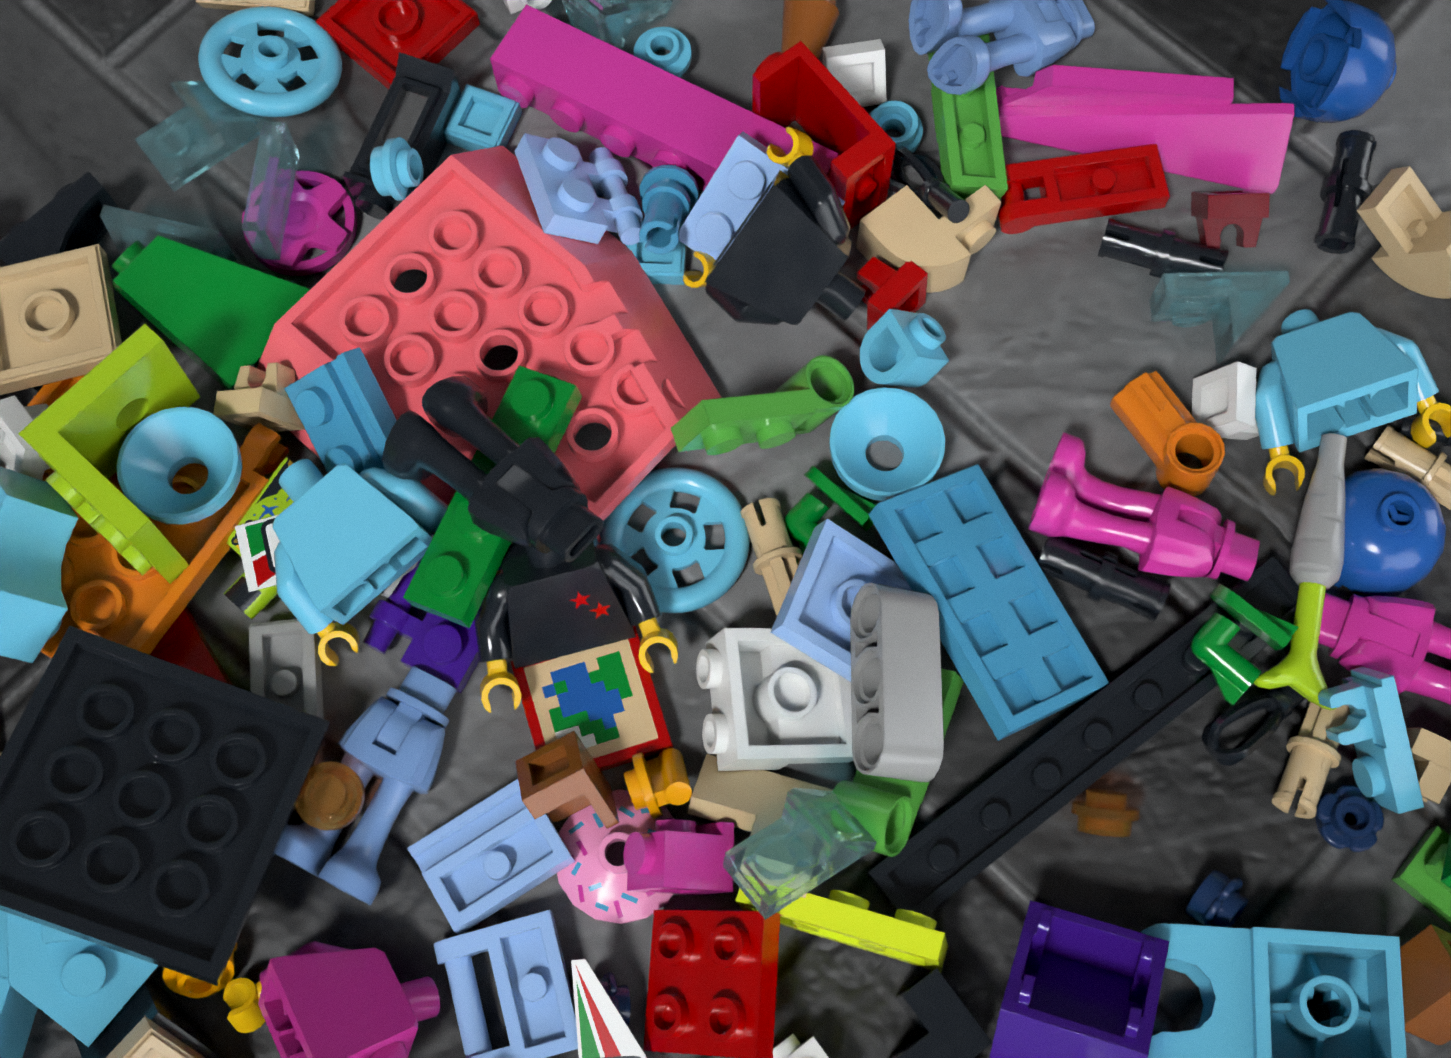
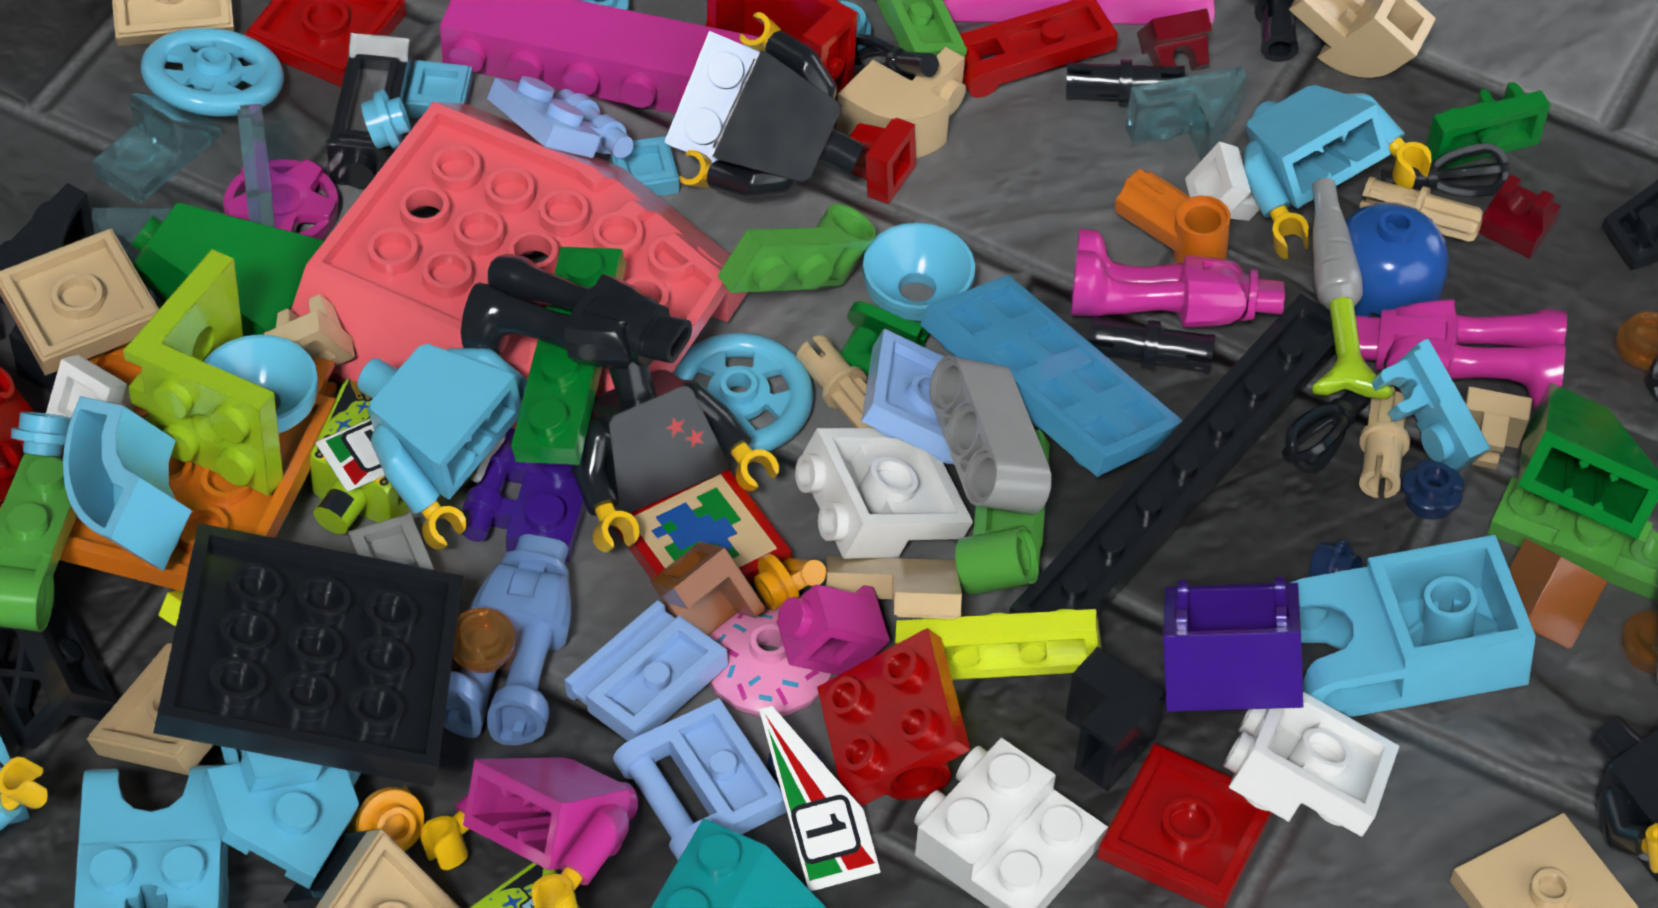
camera: 20 degrees left, 20 degrees down
dark azure plate [284,347,397,474] -> none
dark azure pin [639,165,699,255] -> none
clear light blue slope [723,788,877,920] -> none
medium azure plate [860,309,949,388] -> none
clear orange plate [1071,789,1140,837] -> none
green piece [1191,584,1299,706] -> none

